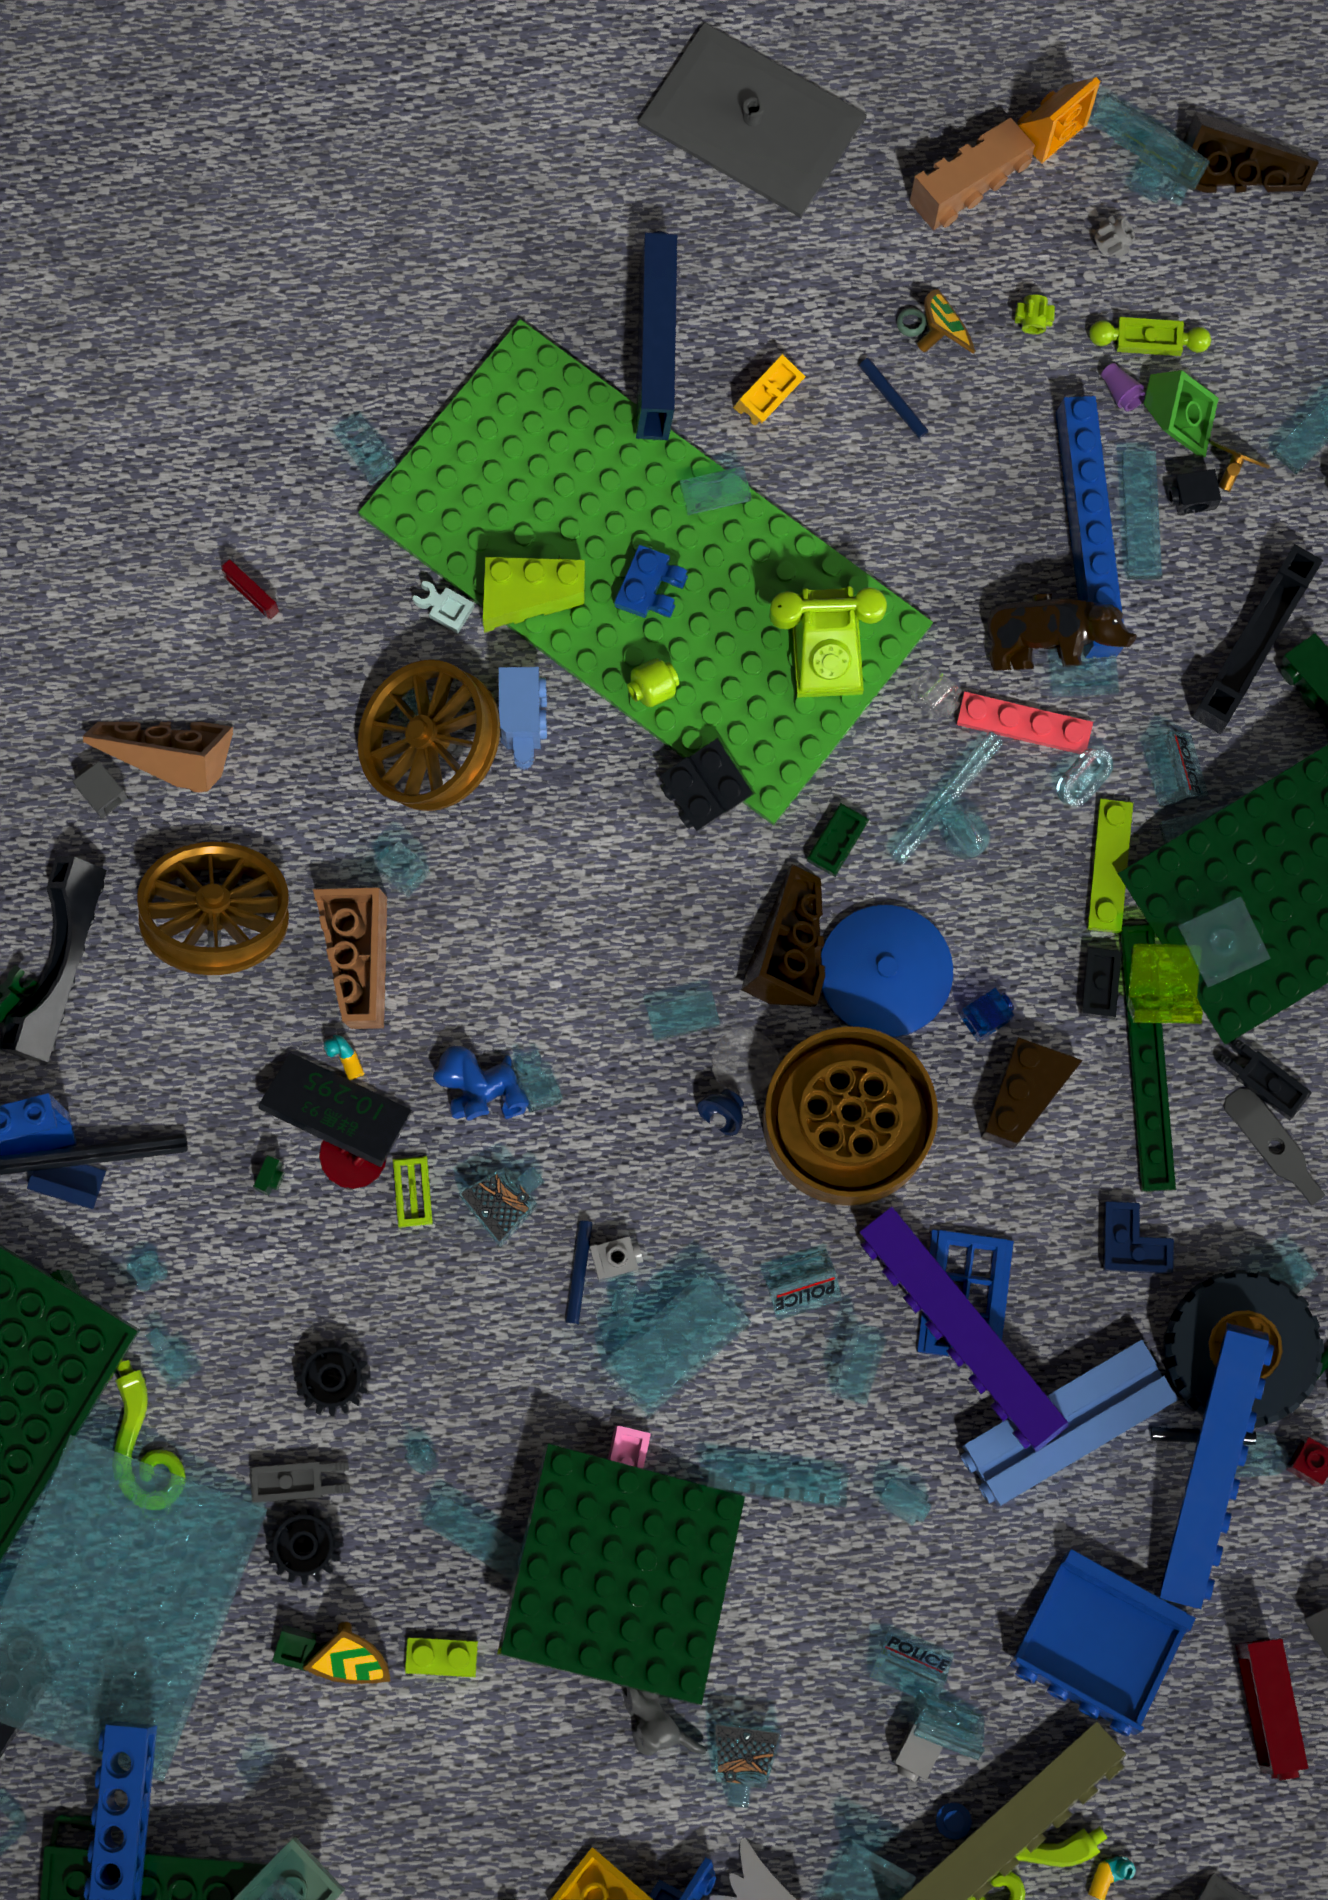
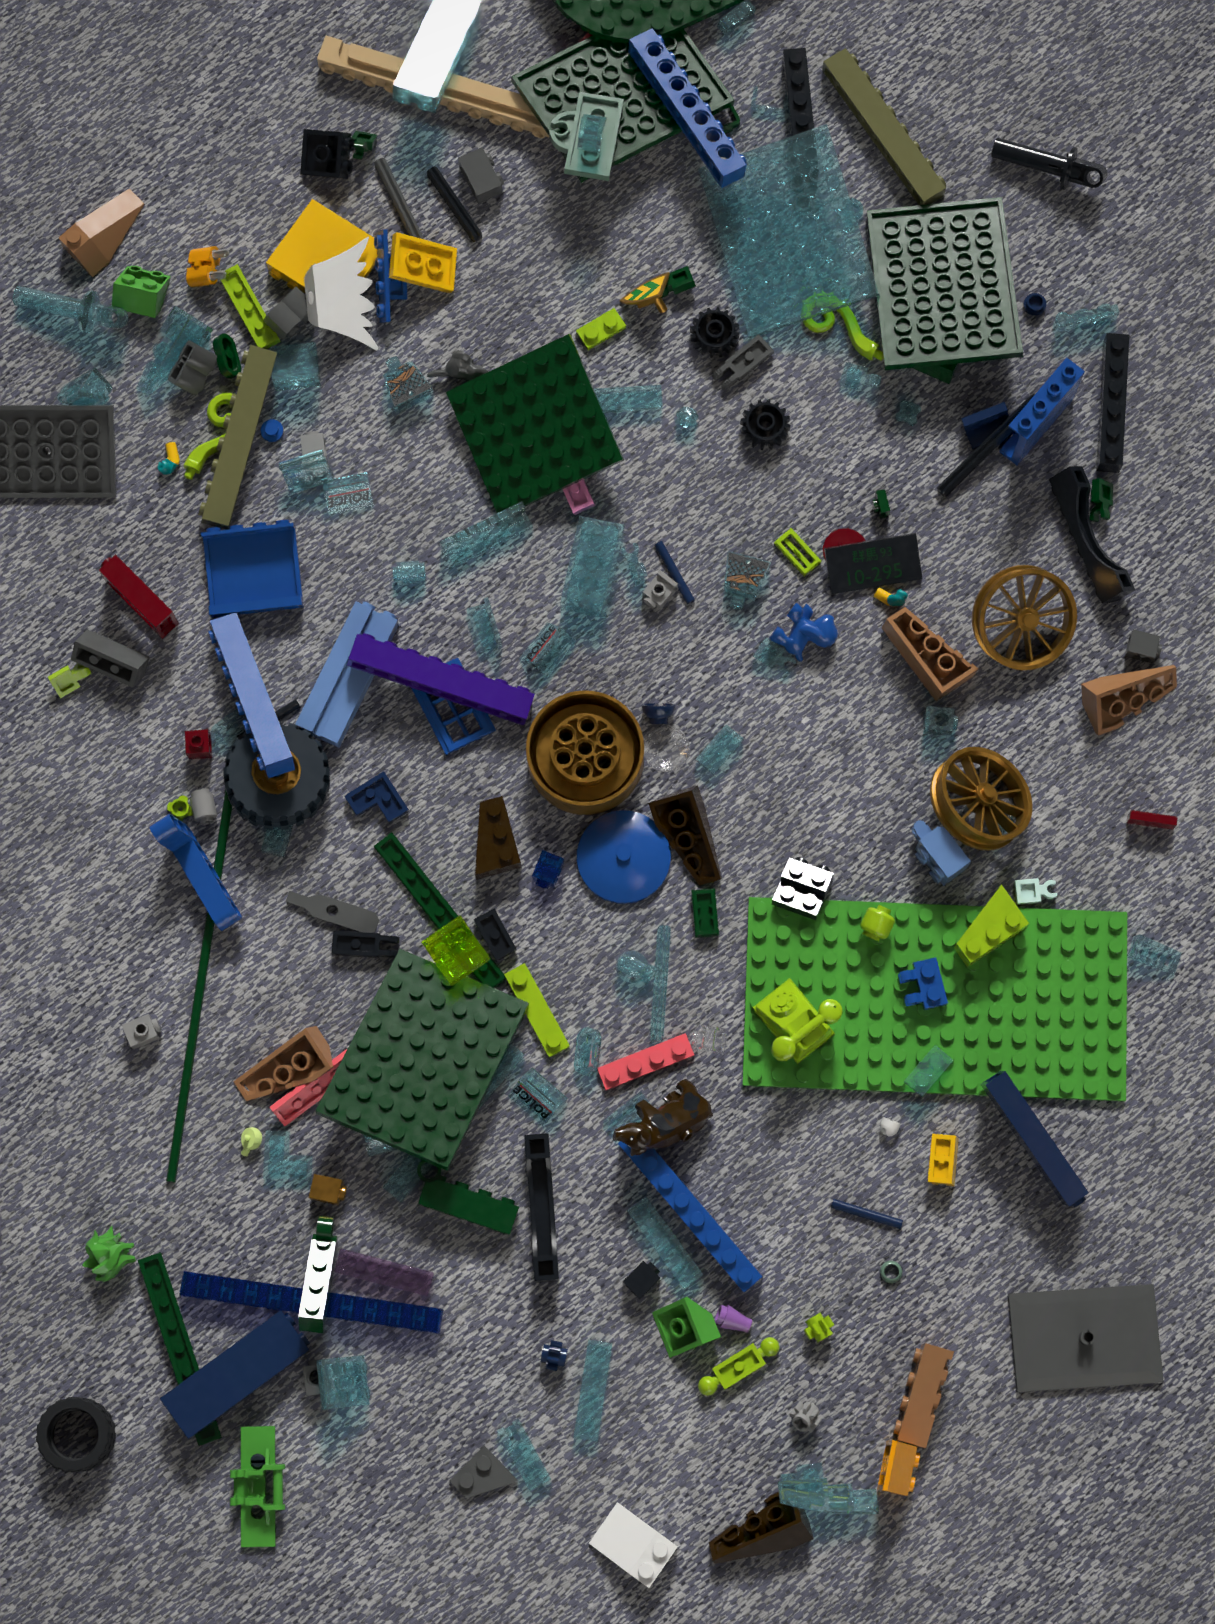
camera: 150 degrees right, 0 degrees up
shield [917,289,976,354] -> none
clear light blue panel [1178,897,1271,988] -> none
pearl gold shield [1209,440,1270,492] -> none
none -> white hinge [880,1117,901,1137]

